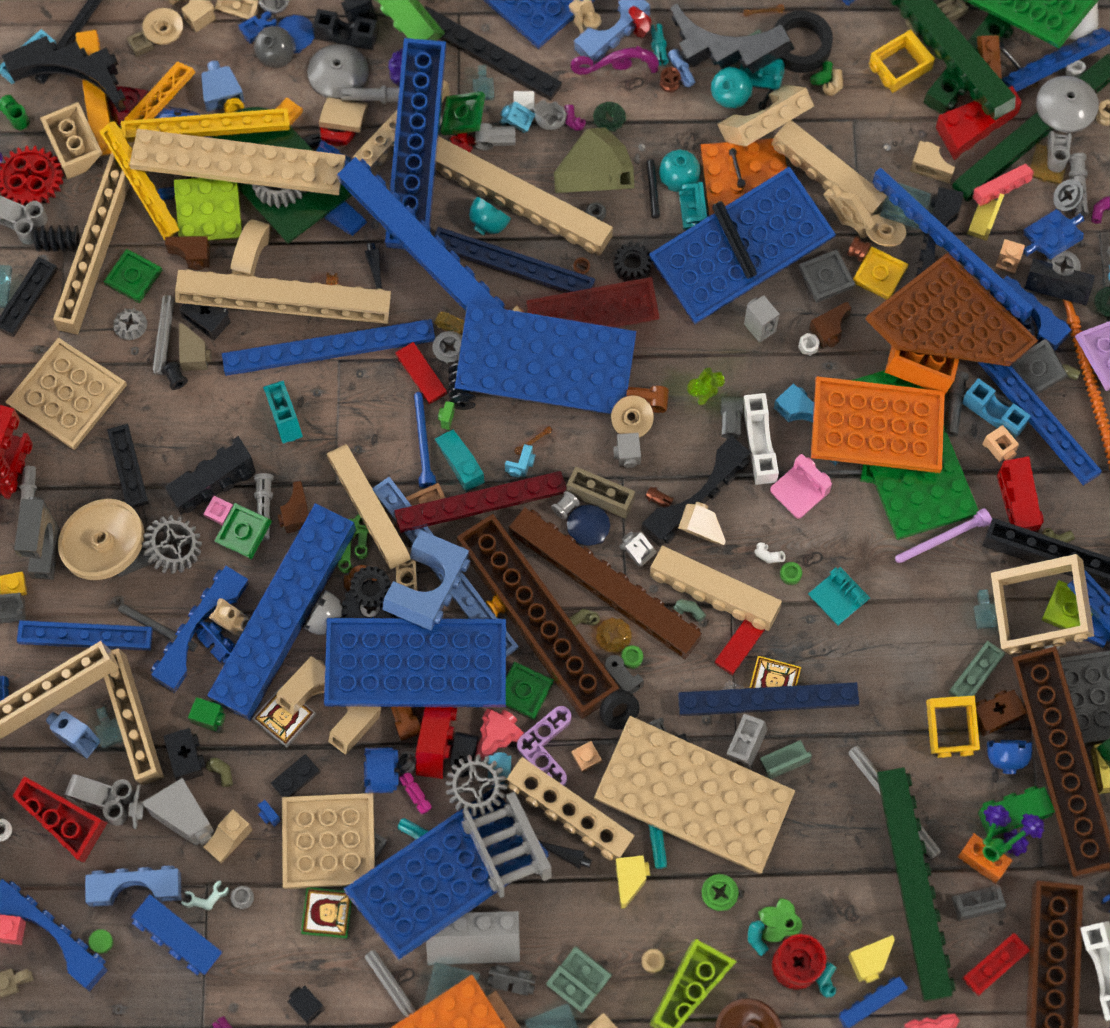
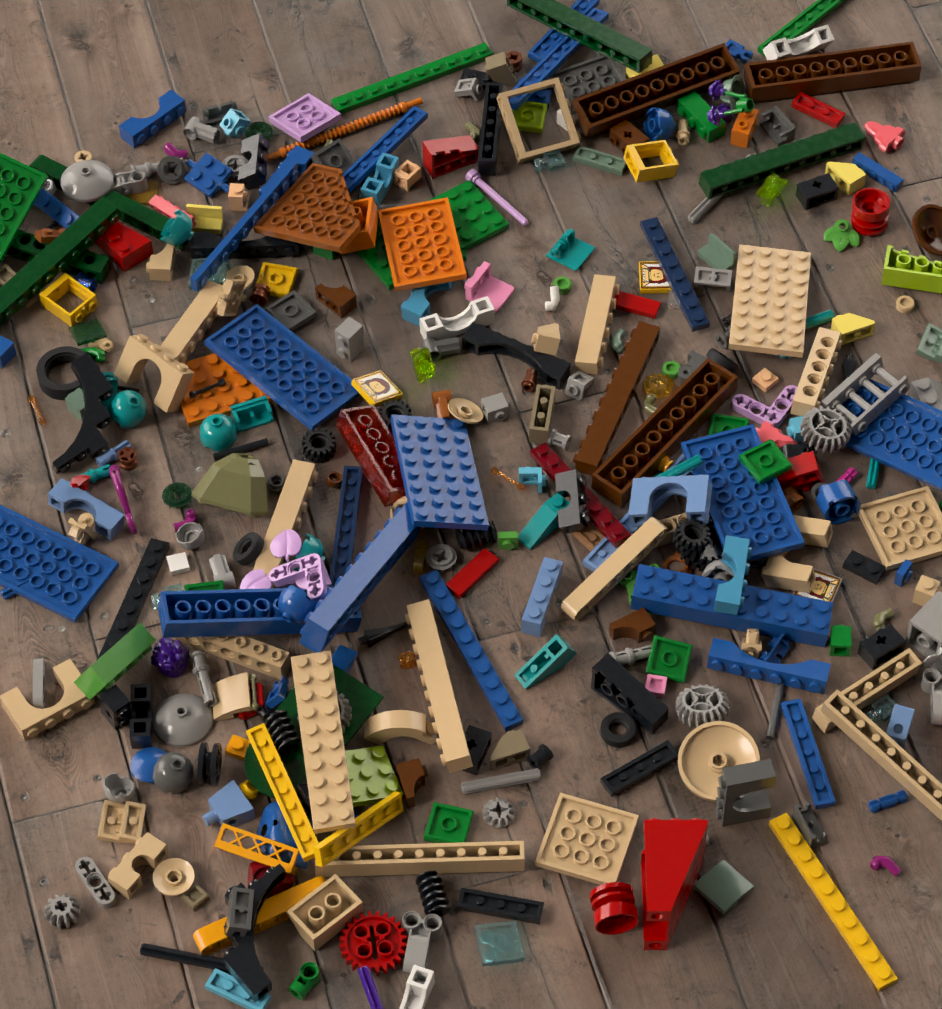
camera: 105 degrees left, 15 degrees down
blue plate [238,11,277,44] -> none
blue piece [414,392,436,489] -> none
medium azure bracket [500,101,535,133] -> none
dark blue dish [567,505,610,546] -> none
bright green gear [702,874,739,912] -> none
black axle [712,201,757,279] -> none
teal arm [747,920,769,956] -> none
white tile [798,333,820,356] -> none
none -> clear green piece [68,318,107,346]
none -> clear blue bush [75,272,98,292]
none -> teal cylinder [160,209,194,246]
none -> black wheel [197,742,222,786]
none -> dark grey hinge [225,887,254,937]
none -> black tyre [233,532,264,566]
none -> lavender plant [240,529,332,590]
none -> olive hinge [249,673,259,711]
none -> black piece [262,710,300,755]
none -> lavender beam [268,553,327,603]
none -> blue cylinder [278,585,317,623]
none -> tile [351,370,403,408]
none -> black tyre [378,399,412,435]
none -> medium blue arch [521,557,563,637]
none -> arch [555,469,589,534]
none -> black tyre [600,712,637,748]
none -> teal axle [656,454,703,477]
none -> tan pin [676,119,690,145]
none -> dark azure arch [714,535,752,615]
none -> sand green piece [720,75,744,114]
none -> green tile [739,439,792,485]
none -> clear neon green hips [756,173,788,206]
none -> black brick [796,173,839,210]

